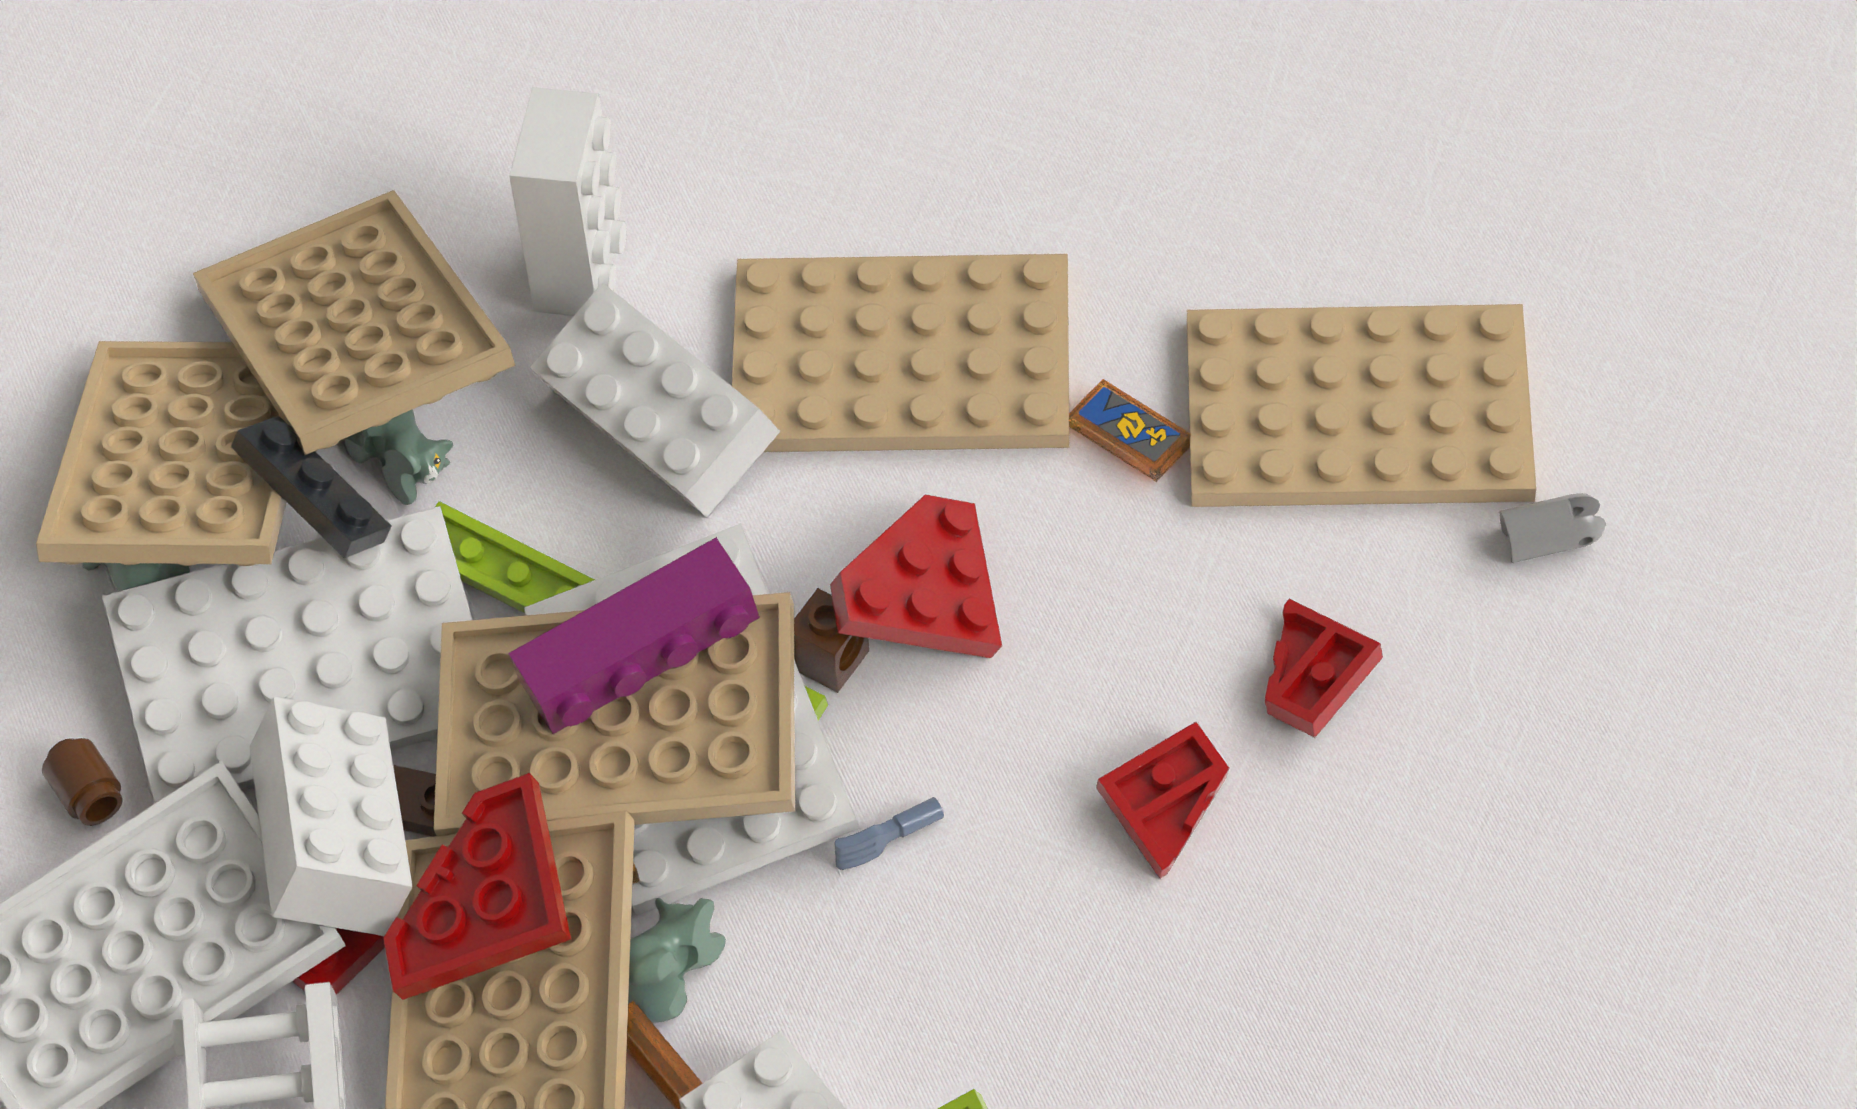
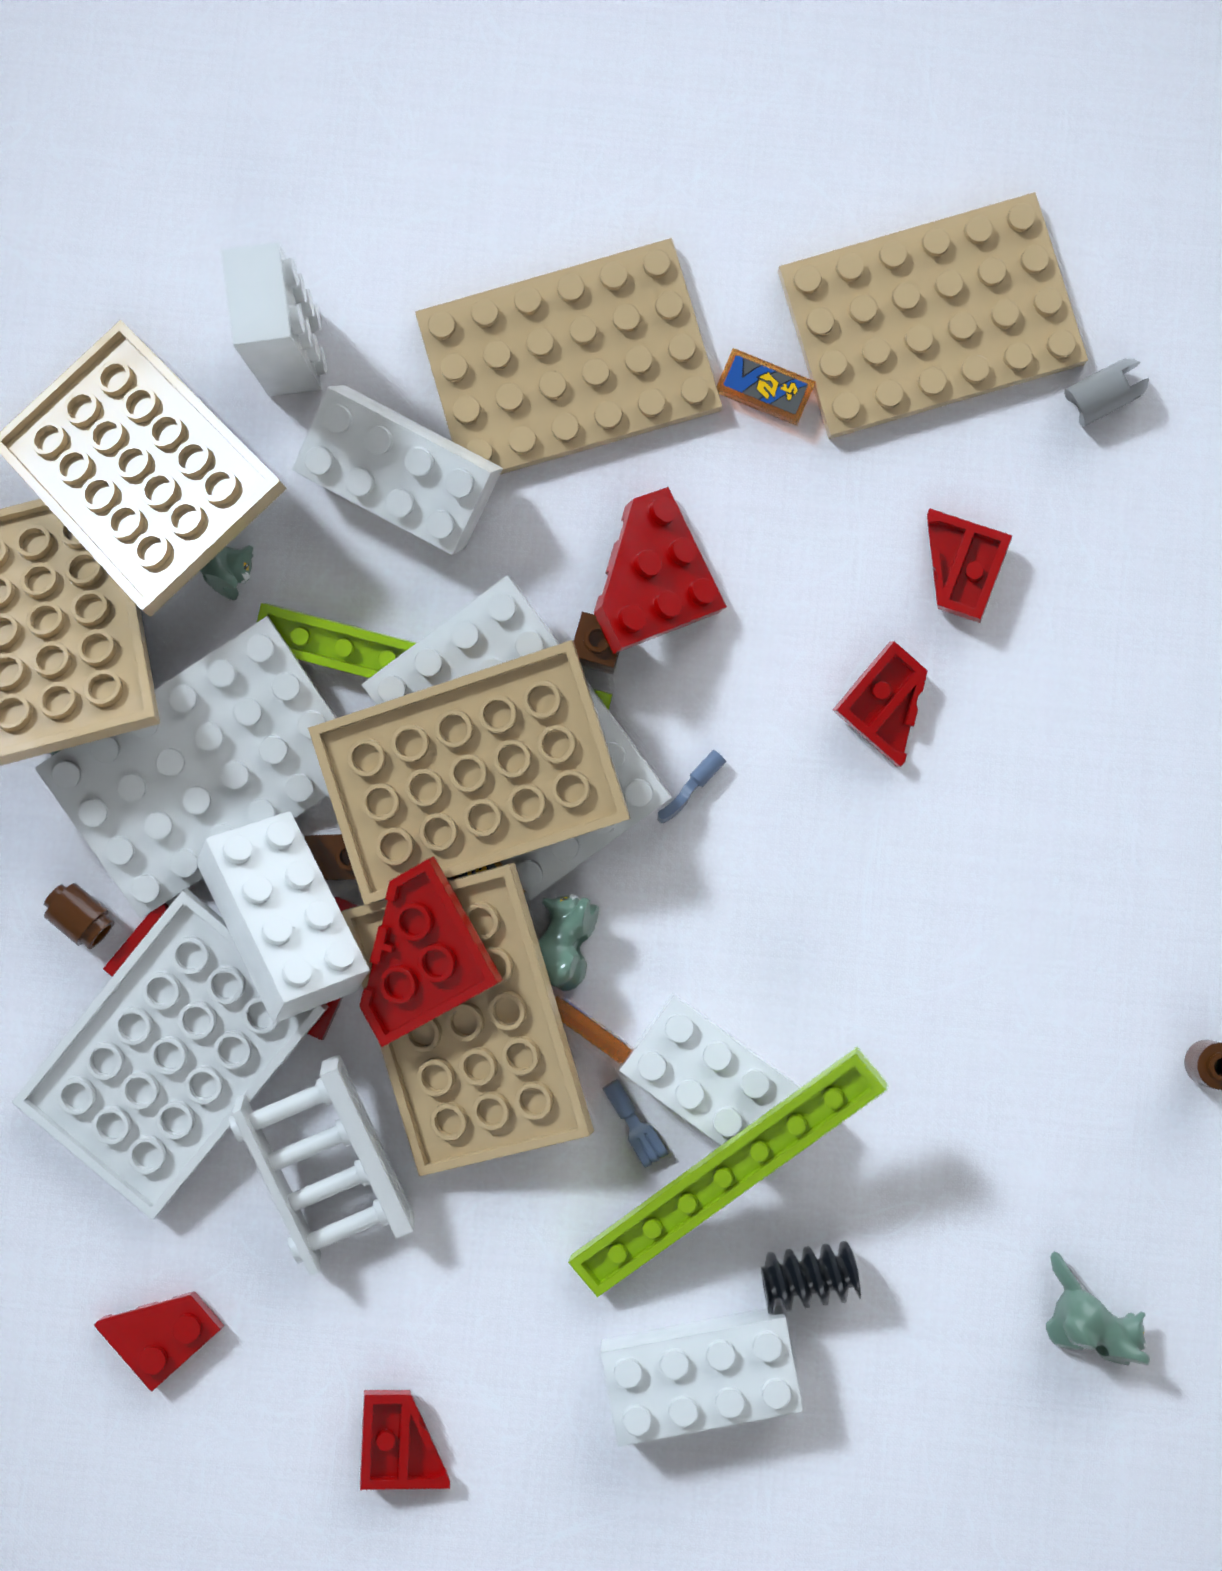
camera: 15 degrees left, 30 degrees up
black plate [231,415,392,558] -> none
magenta brick [508,537,760,734] -> none

